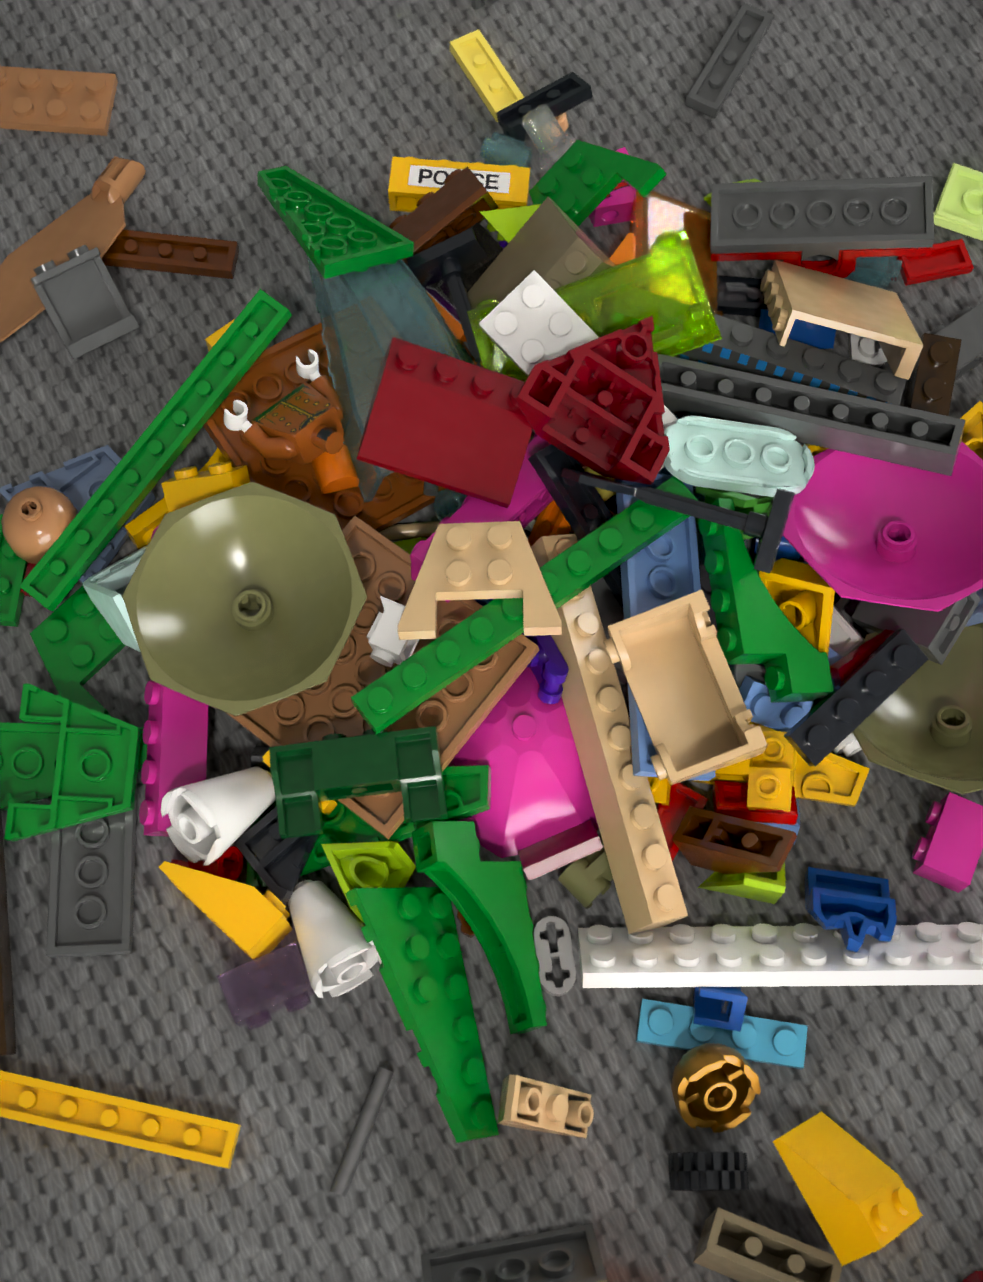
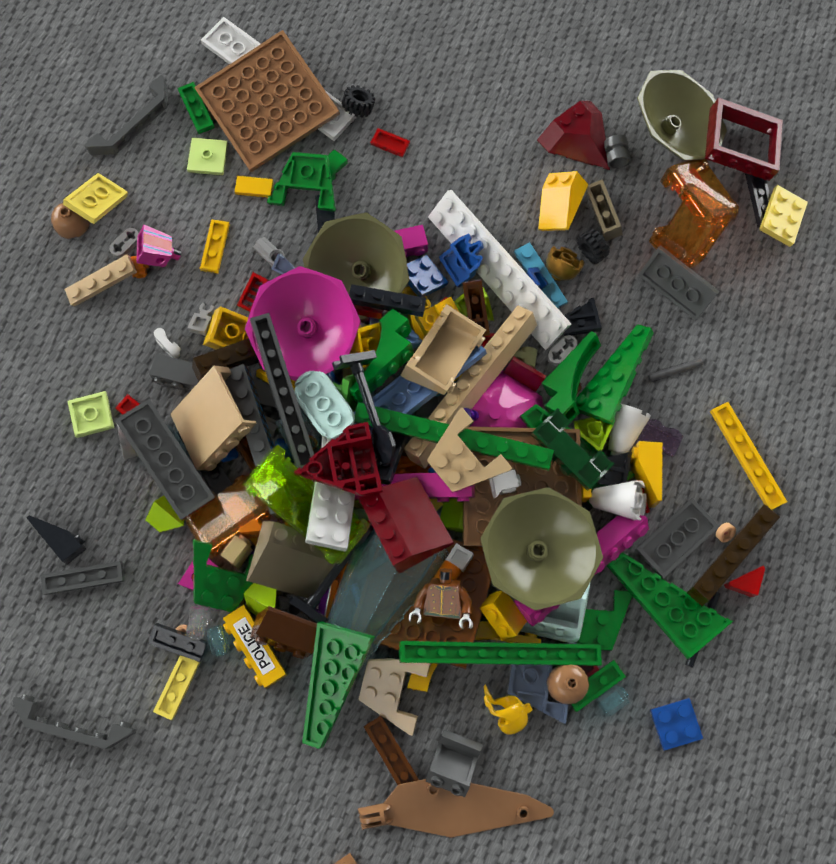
camera: 130 degrees left, 5 degrees up
green wing [4,683,142,841] -> none
tan slope [497,1075,594,1138] -> none
none -> black slope [26,515,86,565]
none -> tan brick [220,535,253,570]
none -> tan wing [359,658,431,736]
none -> plate [407,255,449,297]
none -> white plate [446,543,474,572]
none -> yellow hair [483,684,533,735]
none -> black wing [564,298,602,336]
none -> light nougat tile [716,523,736,543]

